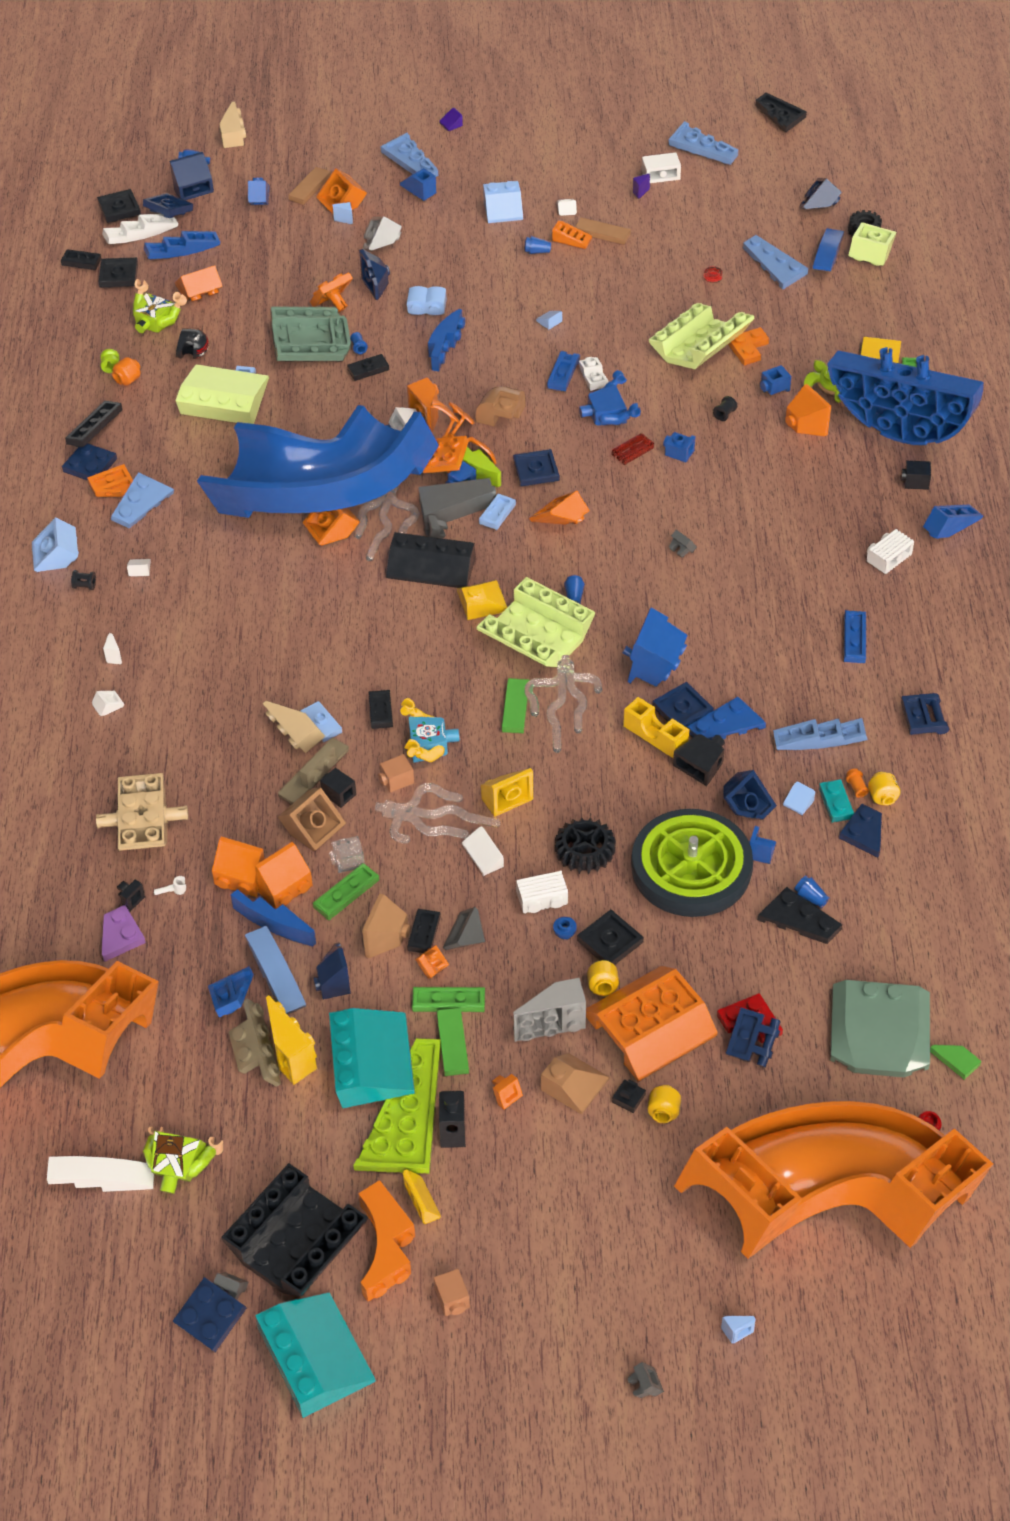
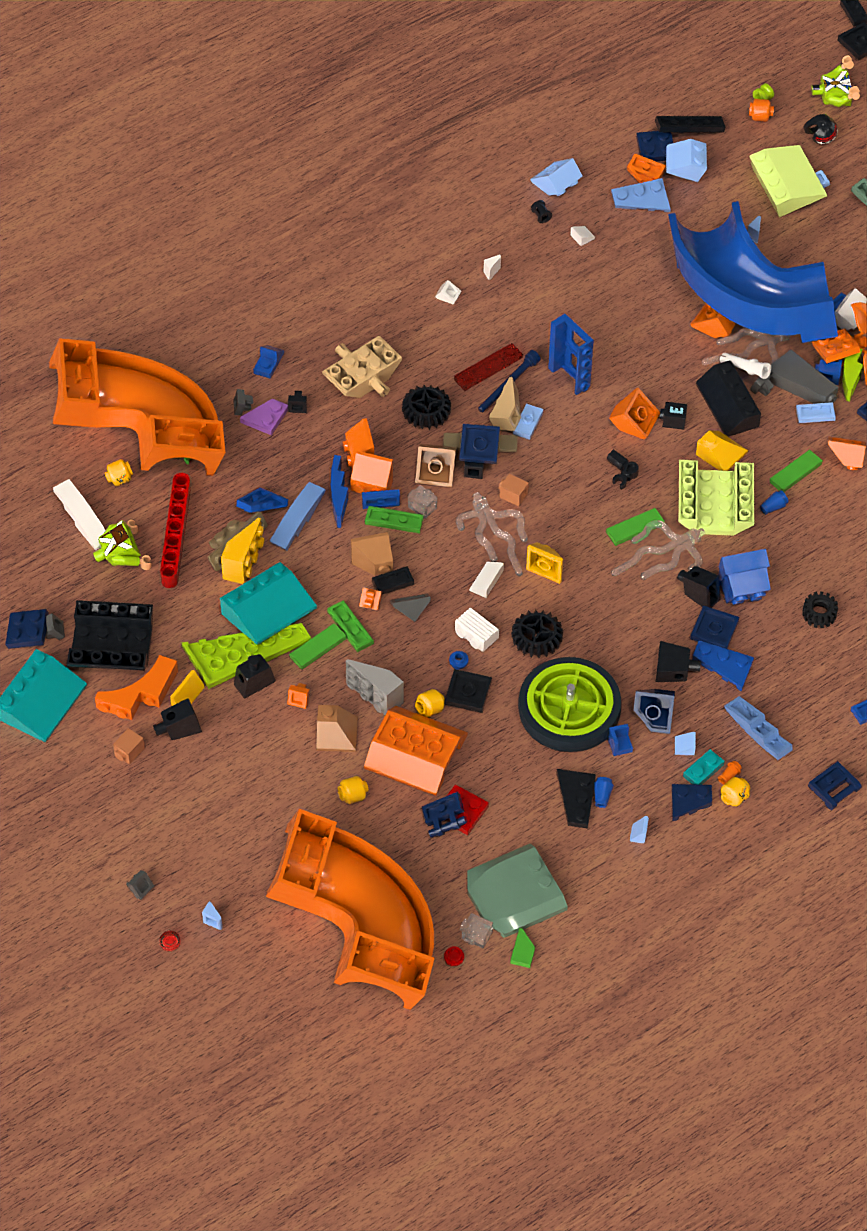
camera: 55 degrees right, 5 degrees up
white hand [154,876,186,895] -> none
dark blue slope [313,942,351,1000] -> none
black plate [368,690,393,729] -> none
torso [400,698,460,763] -> none
black tile [612,1079,646,1113] -> none
yellow arch [624,697,689,758] -> none
none -> yellow head [105,459,133,486]
none -> black torso [153,698,202,740]
none -> red beam [160,472,191,588]
none -> clear red tile [160,930,180,952]
none -> dark grey tile [233,389,253,415]
none -> blue slope [253,345,284,379]
none -> blue tile [362,489,400,509]
none -> black gear [402,384,451,430]
none -> clear red plate [454,343,523,391]
none -> dark blue plate [459,424,500,464]
none -> clear brick [460,913,493,949]
none -> dark blue piece [478,350,541,413]
none -> blue window [548,314,594,395]
none -> black bar [607,449,639,490]
none -> orange slope [609,388,660,439]
none -> light blue slope [630,816,649,844]
none -> black brick [660,402,687,430]
none -> light blue slope [666,139,707,182]
none -> black torso [677,566,720,608]
none -> white pin [720,352,771,379]
none -> bright green tile [770,449,823,492]
none -> black tyre [802,591,838,628]

